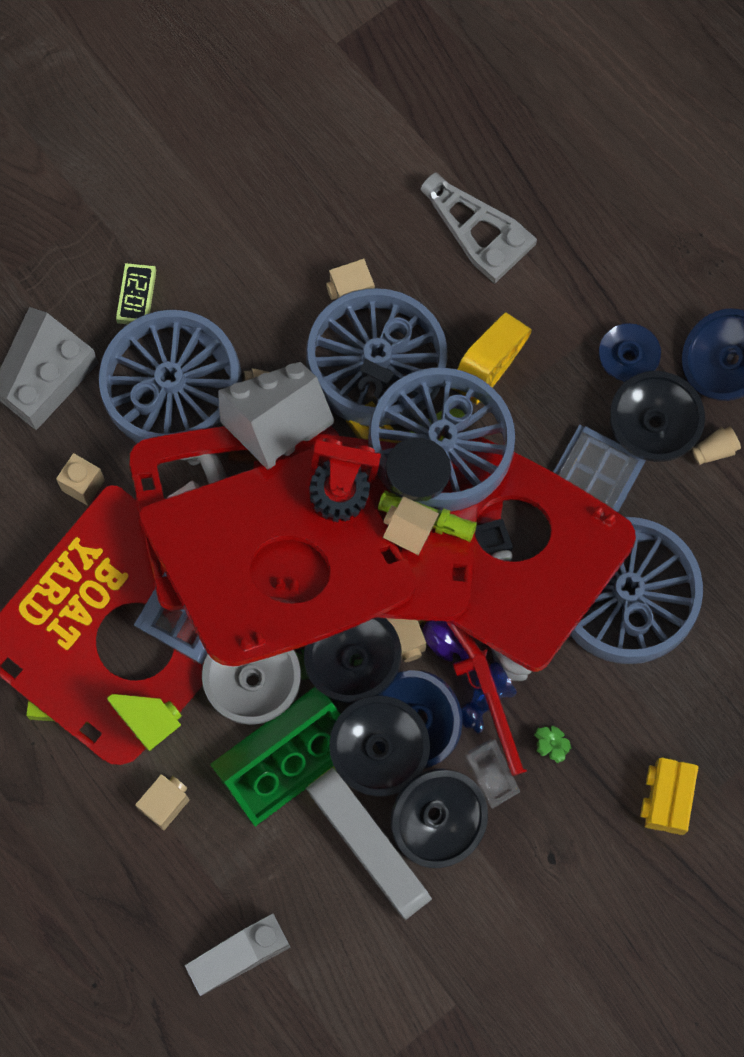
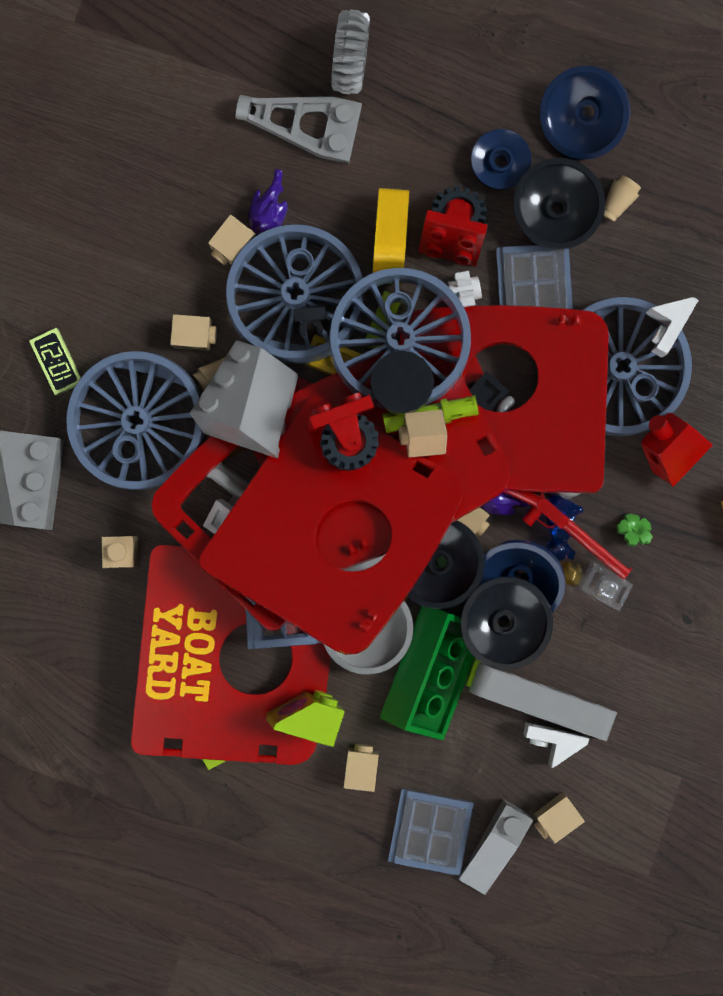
camera: 30 degrees left, 15 degrees up
black dish [391,769,488,868] -> none
none -> tan brick [170,314,217,351]
none -> dark purple piece [248,169,288,235]
none -> light grey gear [331,9,370,94]
none -> clear piece [388,788,474,875]
none -> red plate [418,186,488,267]
none -> white gear [447,270,482,307]
none -> white slope [523,722,589,768]
none -> tan brick [534,792,585,843]
none -> clear yellow hinge [561,561,582,587]
none -> red torso [641,412,713,487]
none -> white slope [646,297,698,358]

